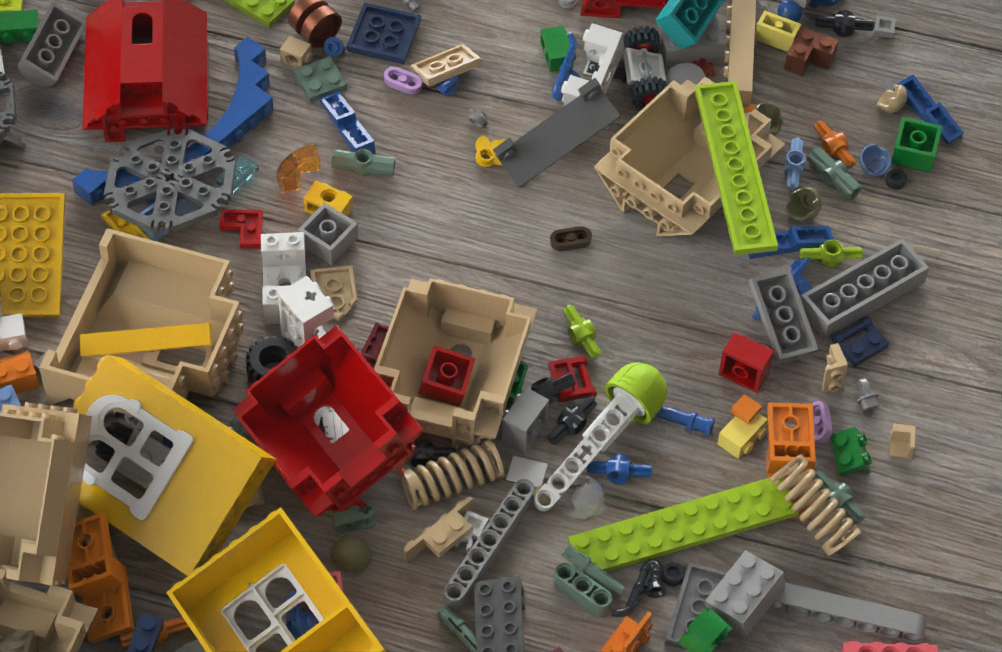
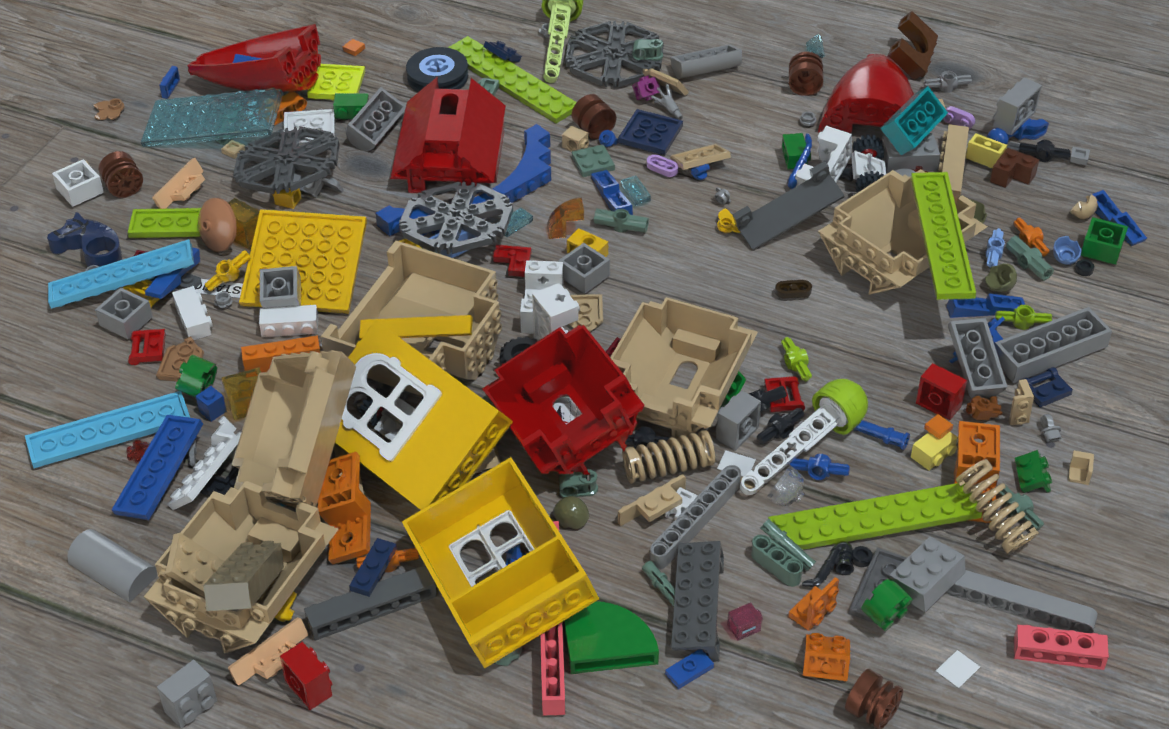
camera: 10 degrees right, 10 degrees down
red brick [418,345,476,407] -> none
lavender plate [812,401,832,443] -> none
none -> clear light blue plate [621,176,651,206]
none -> dark orange piece [966,396,1002,420]

